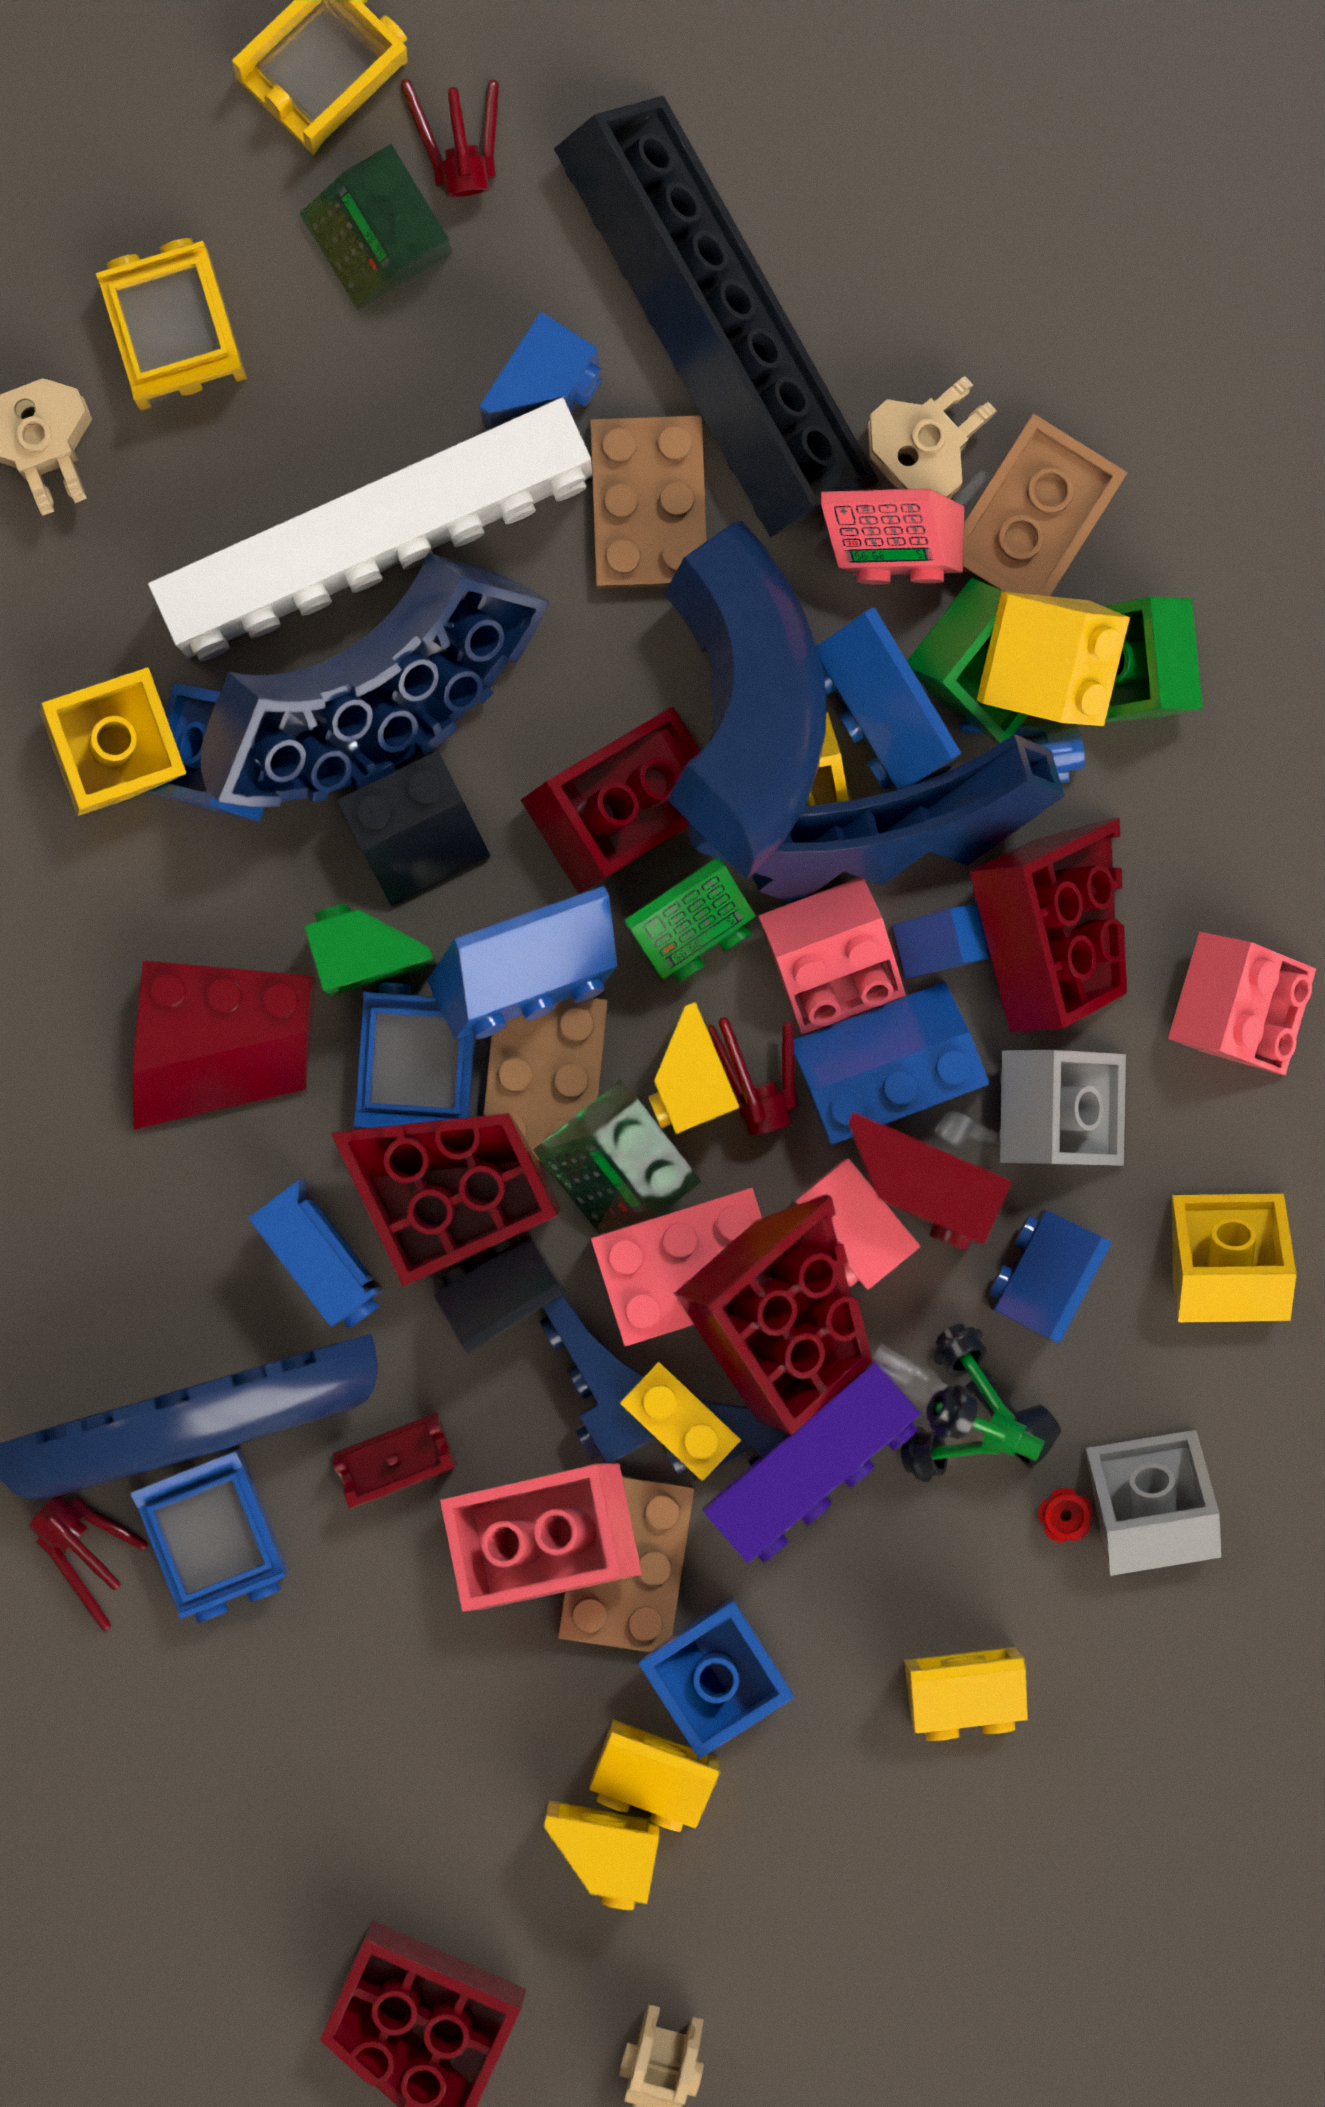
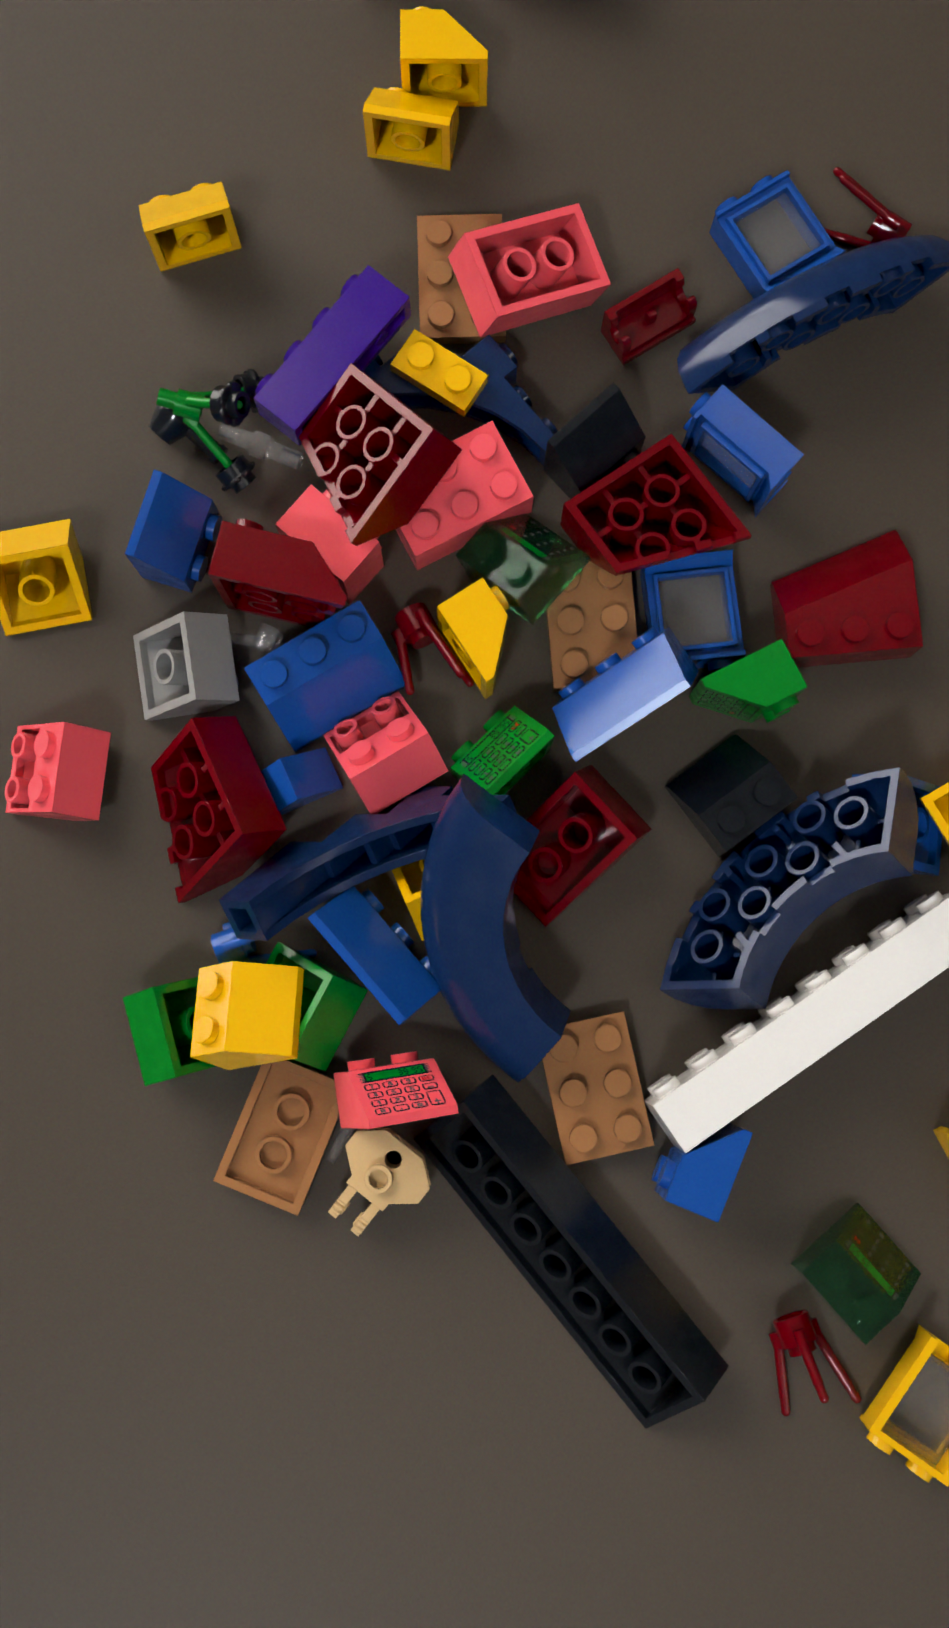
camera: 170 degrees right, 5 degrees down
blue slope [638,1596,795,1759] -> none
red plate [1038,1488,1093,1543] -> none
light grey slope [1086,1430,1221,1576] -> none

